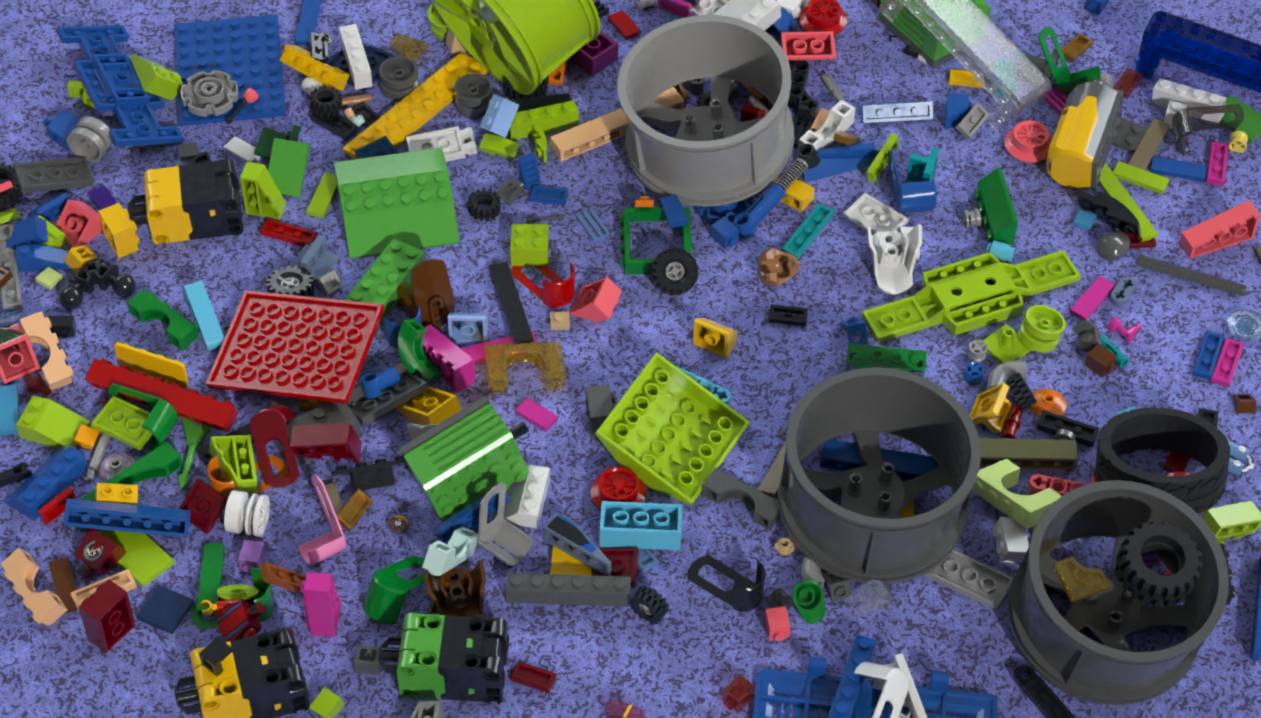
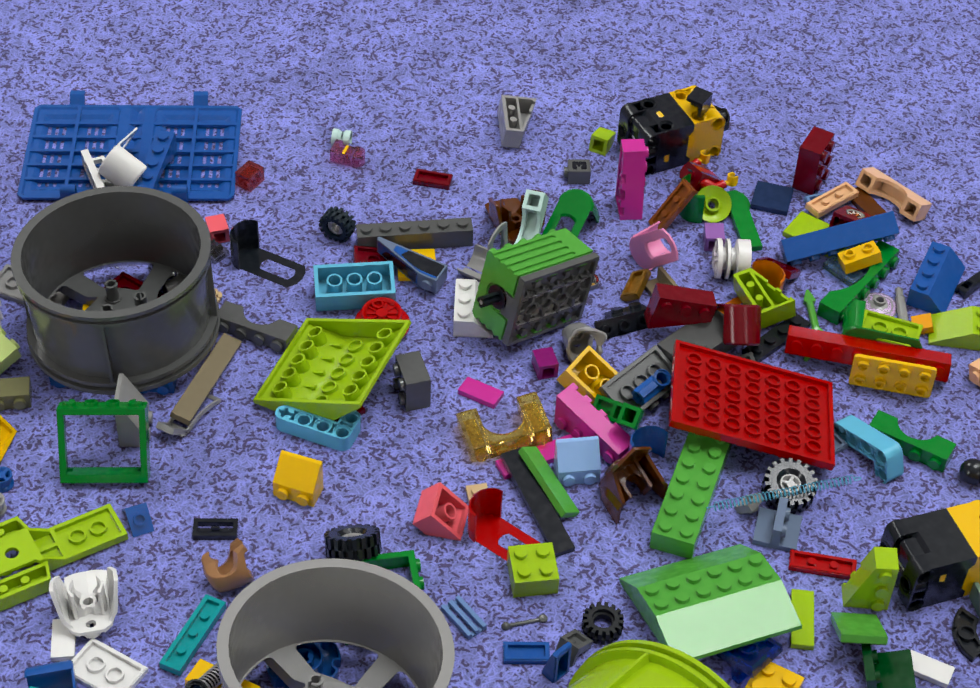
camera: 170 degrees right, 5 degrees down
red tile [38,487,76,525] -> none
black piece [379,613,509,704] -> none
none -> bright green tile [518,446,580,518]
none -> medium azure piece [706,475,861,511]

